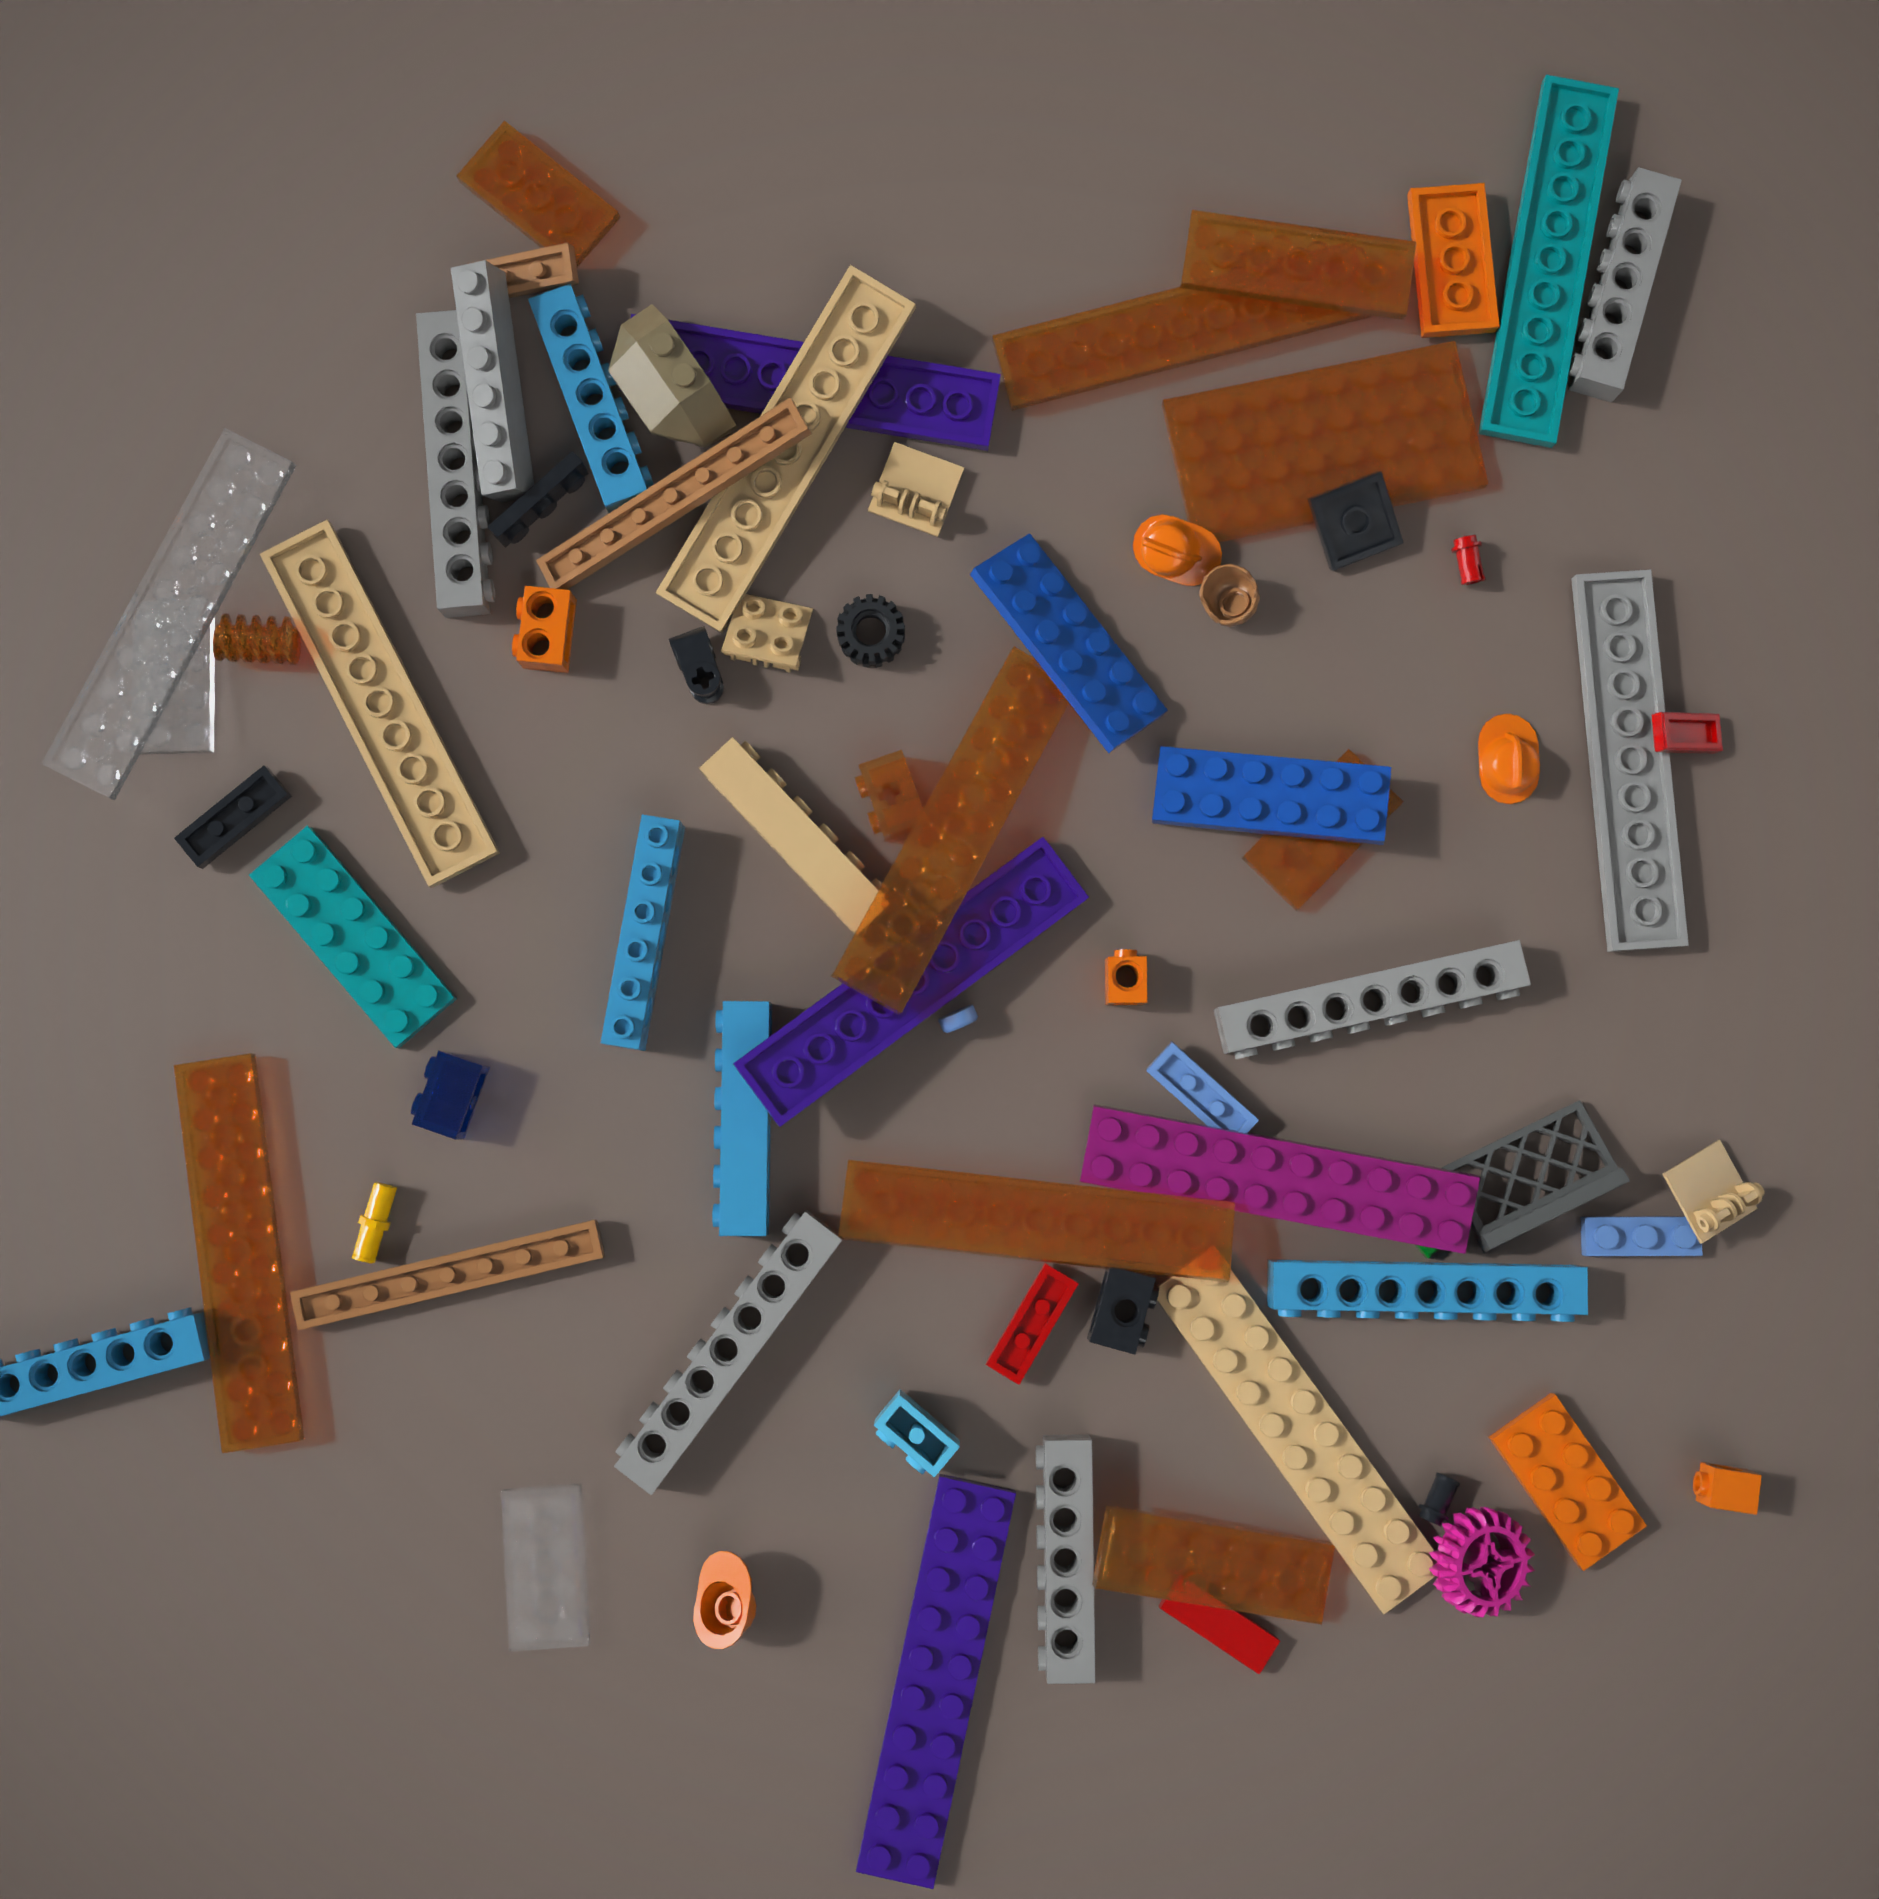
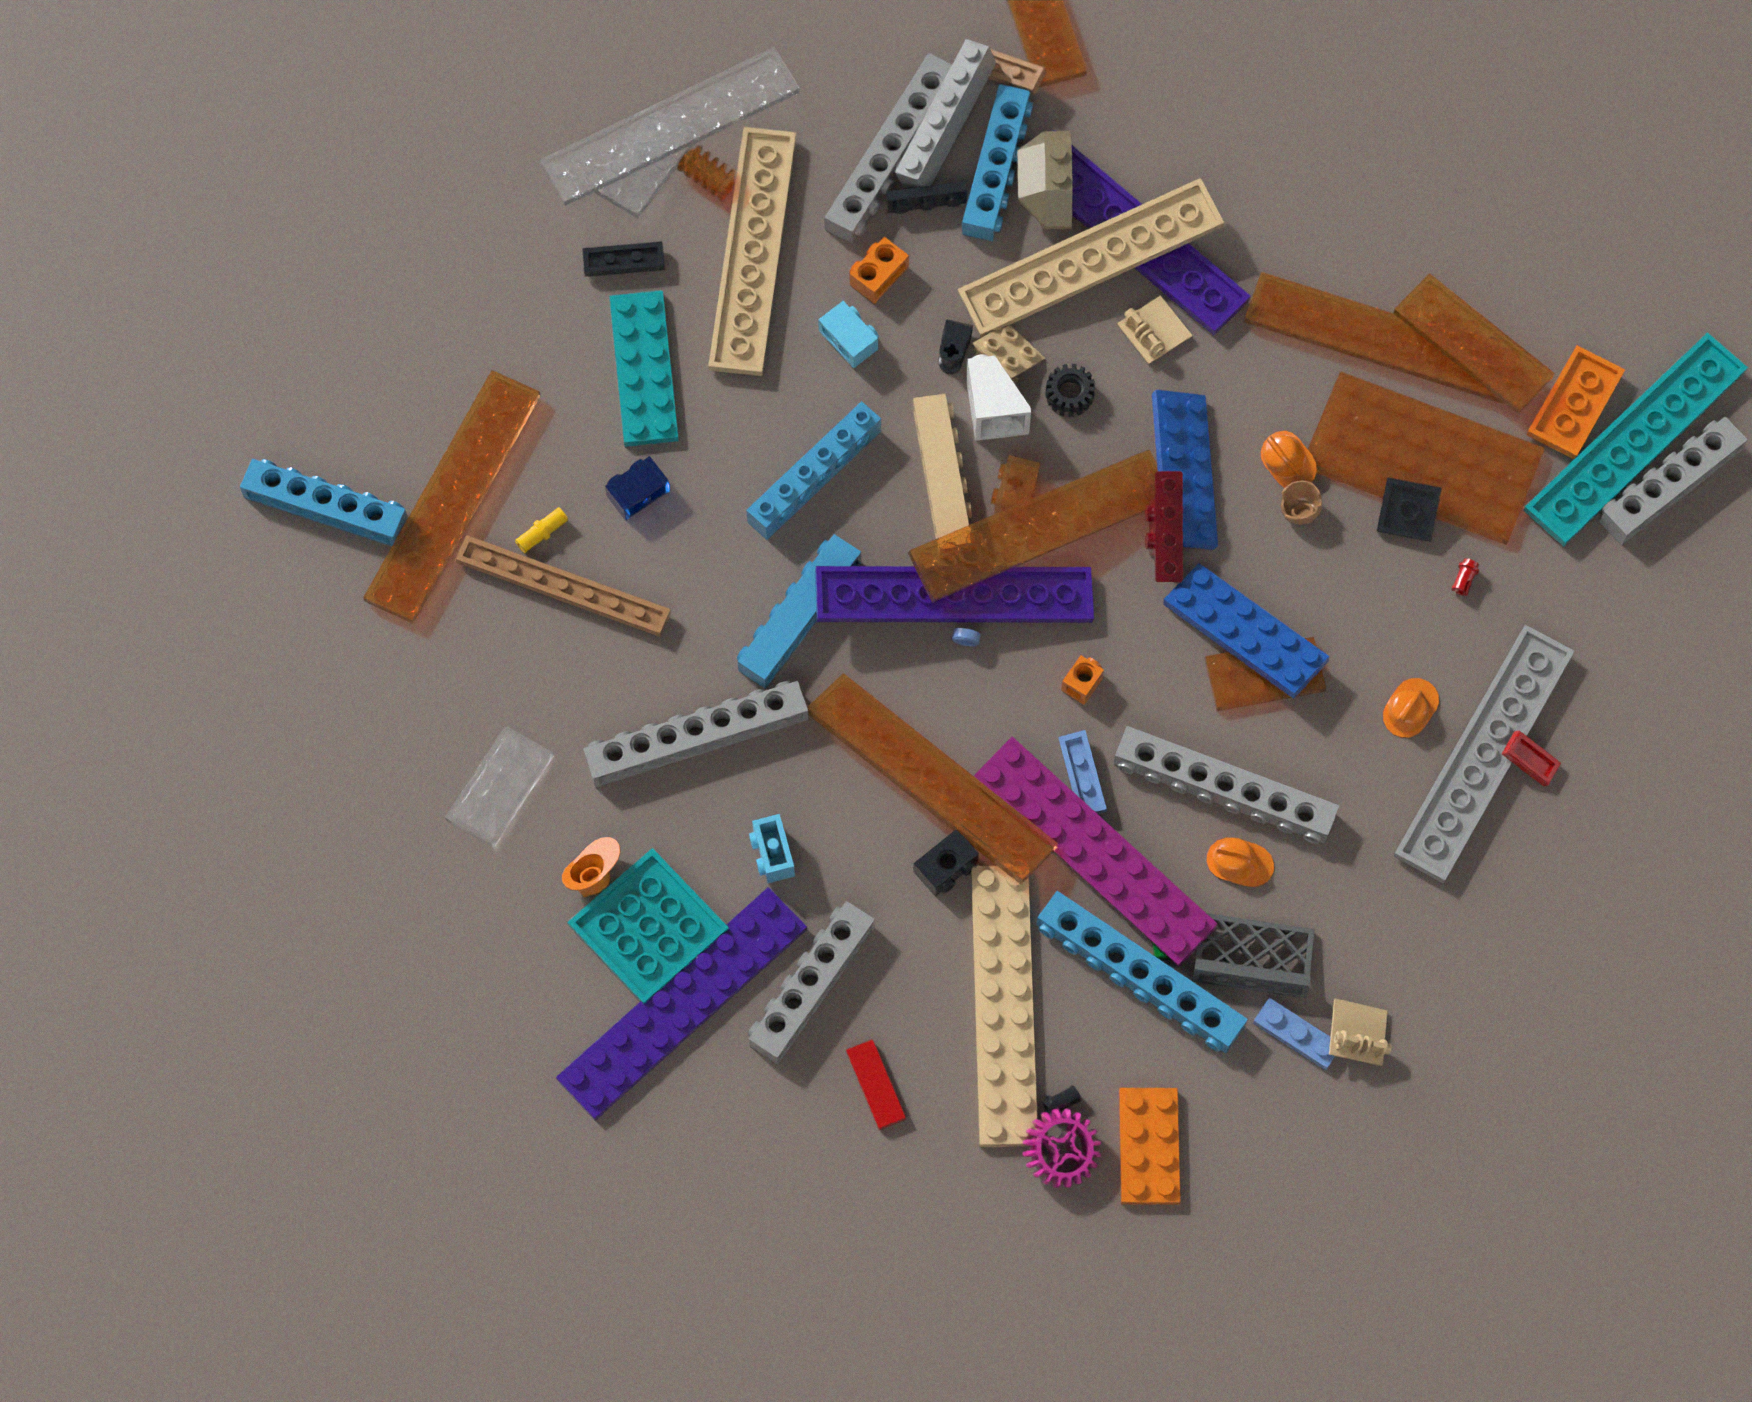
camera: 35 degrees right, 15 degrees down
medium nougat plate [536,397,812,590] -> none
red plate [985,1263,1079,1385] -> none
clear orange plate [1092,1505,1335,1625] -> none
orange brick [1693,1462,1762,1515] -> none
none -> teal plate [567,848,729,1004]
none -> medium azure brick [818,301,879,369]
none -> white slope [967,354,1031,441]
none -> dark red bracket [1145,471,1183,582]
none -> orange piece [1206,837,1274,887]

